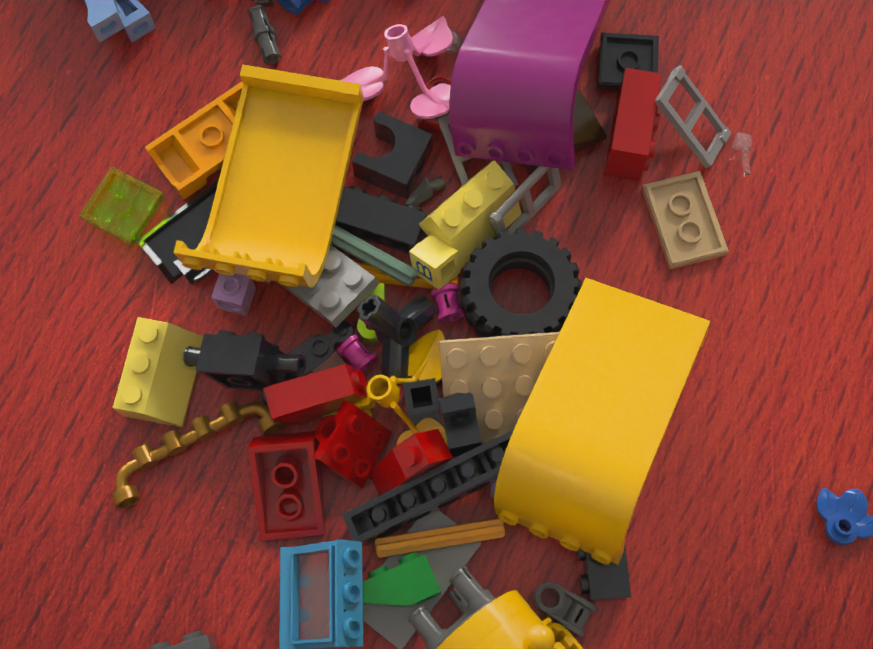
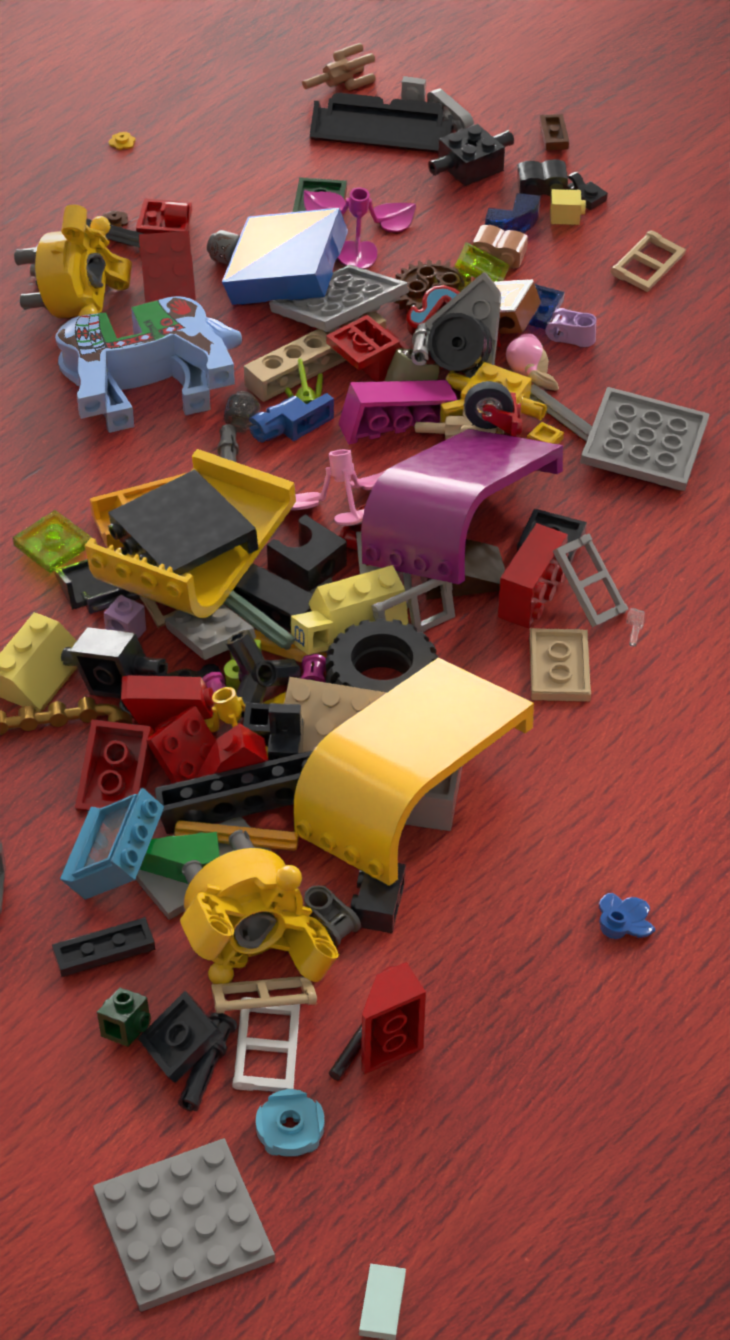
camera: 15 degrees right, 25 degrees down
none -> black panel [108,469,259,576]

